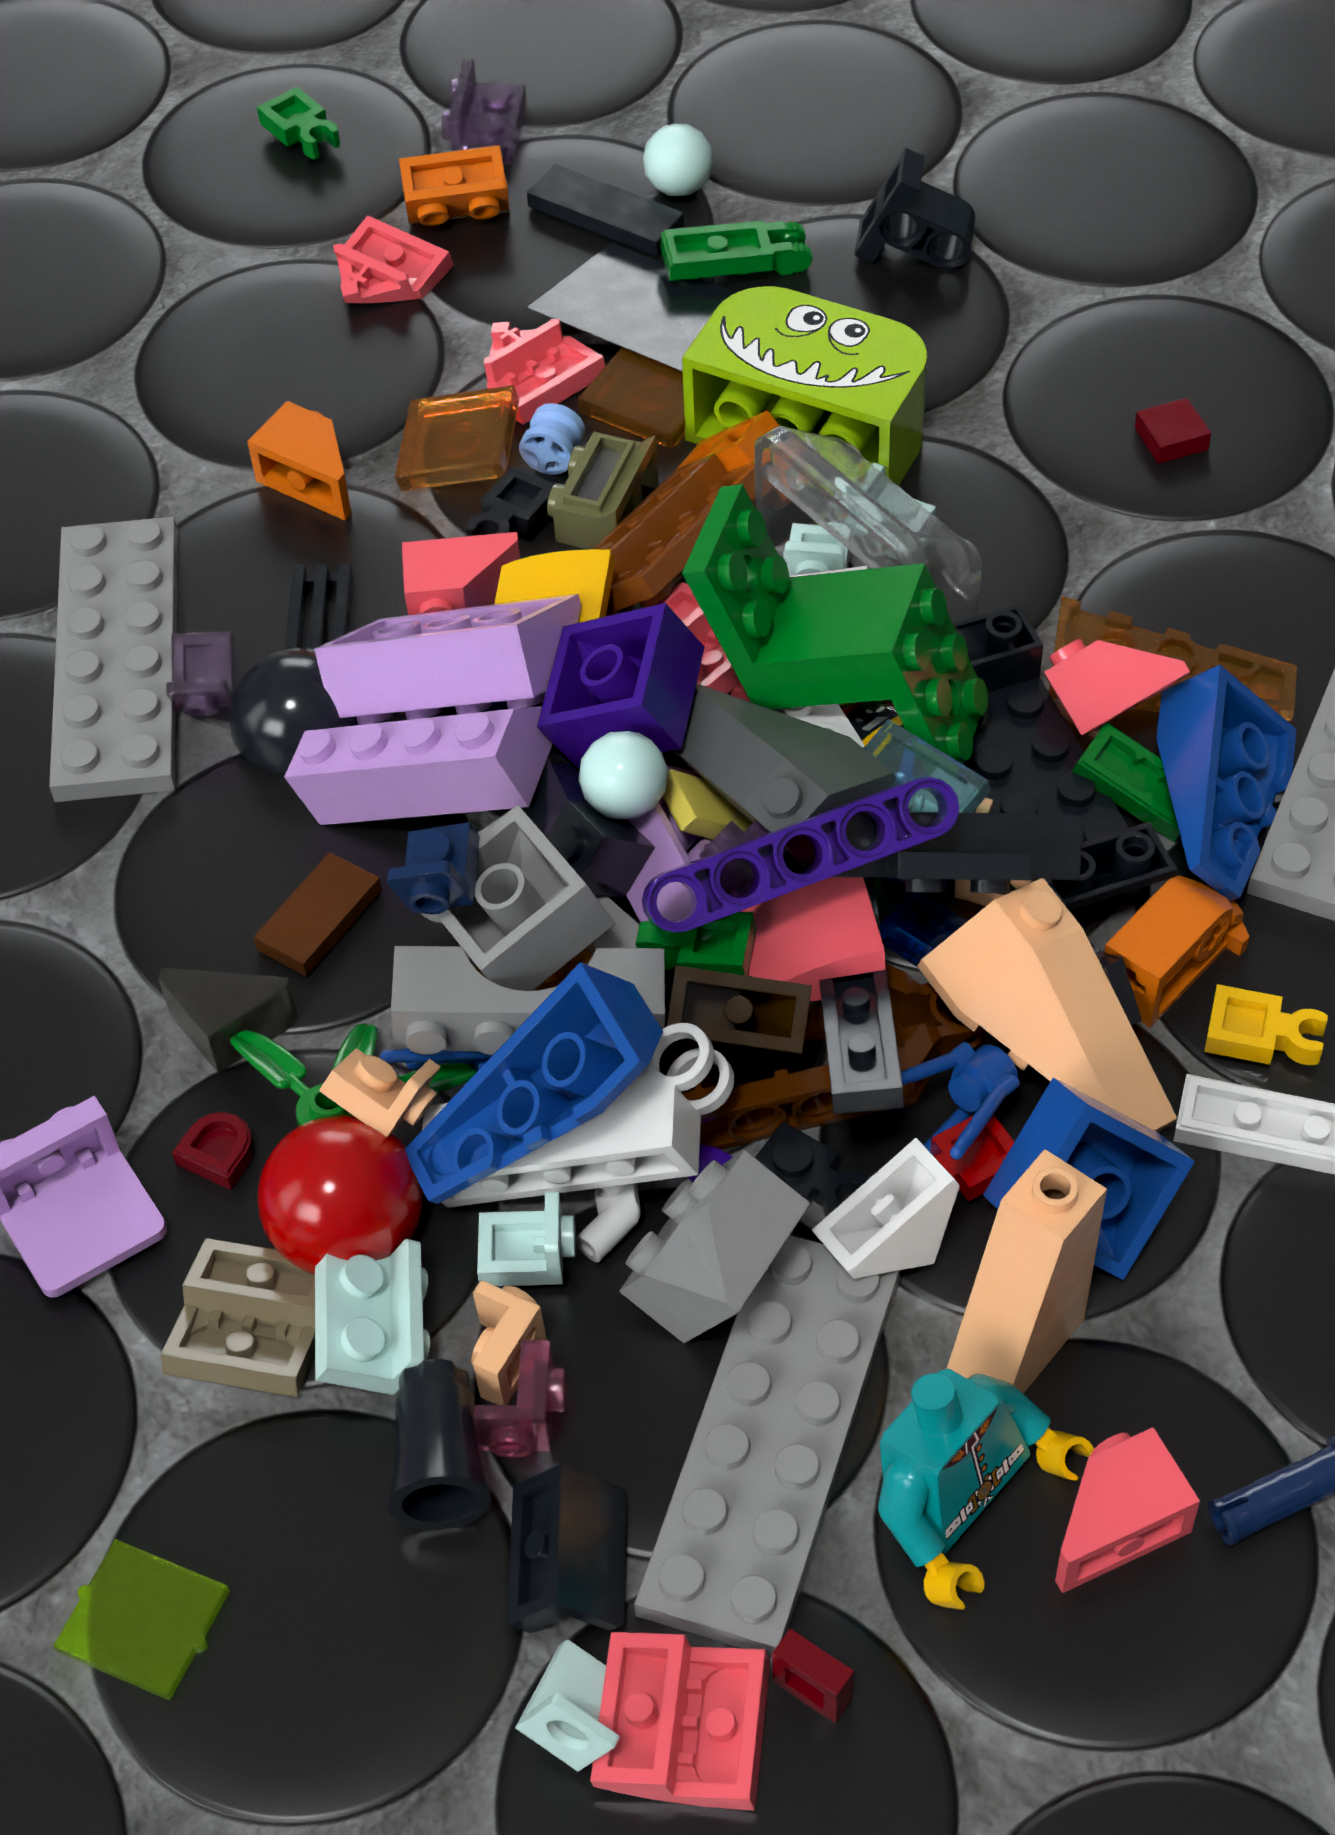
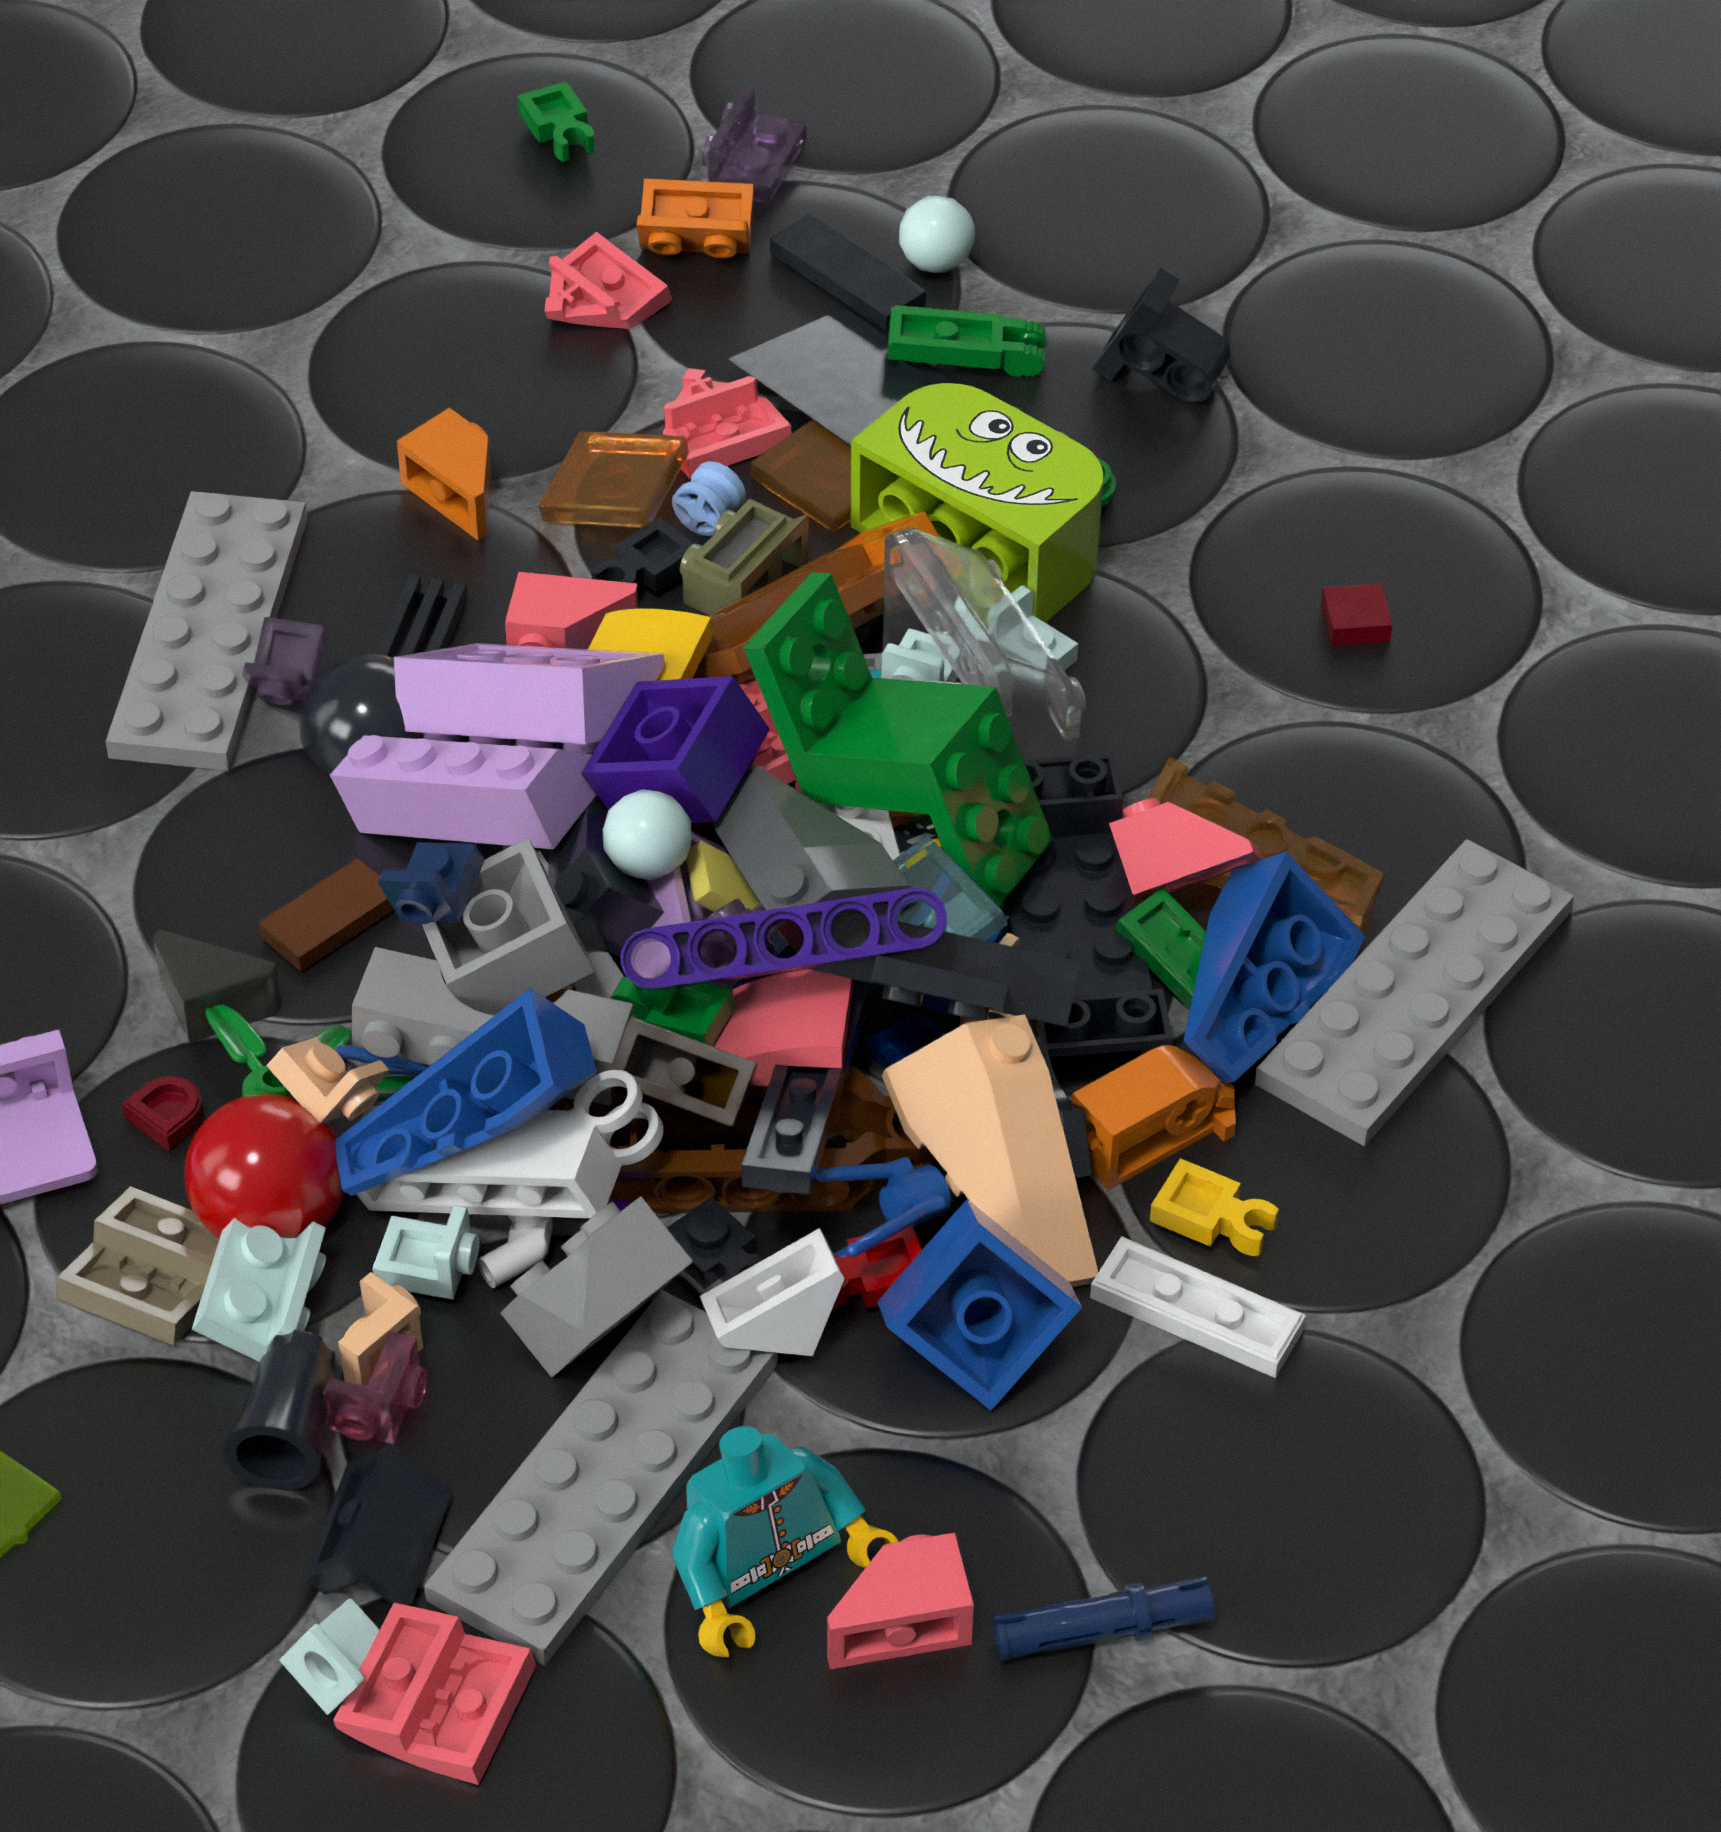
camera: 10 degrees right, 5 degrees down
dark red tile [772,1628,854,1724] -> none
light nougat slope [946,1149,1107,1394] -> none

